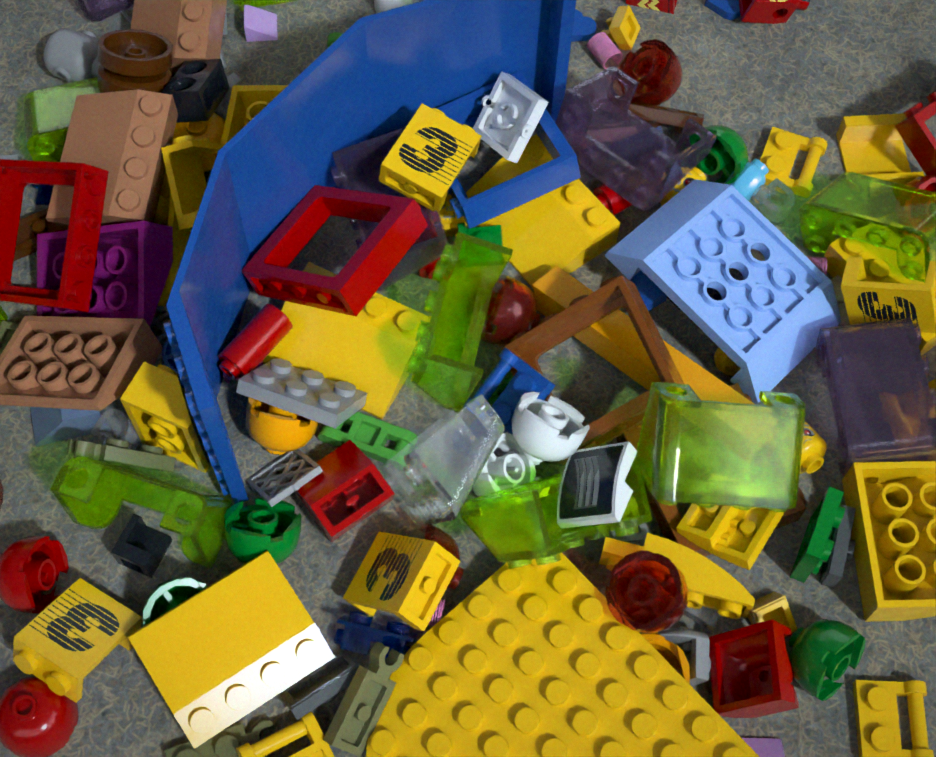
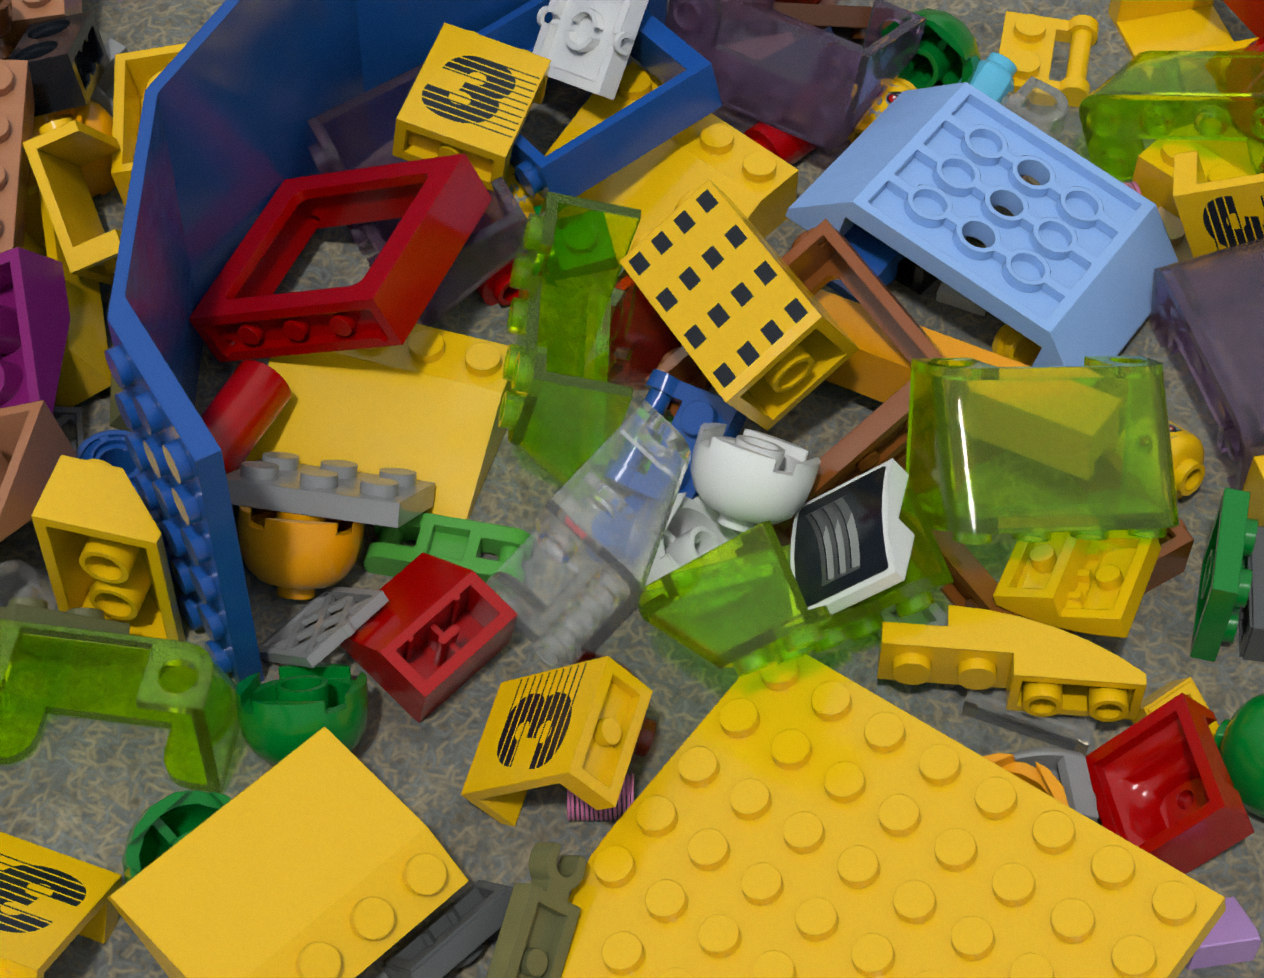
camera: 10 degrees left, 10 degrees down
black panel [111,514,172,578] -> none
clear blue hinge [334,611,418,659] -> none
clear red cylinder [605,550,689,634] -> none
none -> yellow slope [619,179,859,431]

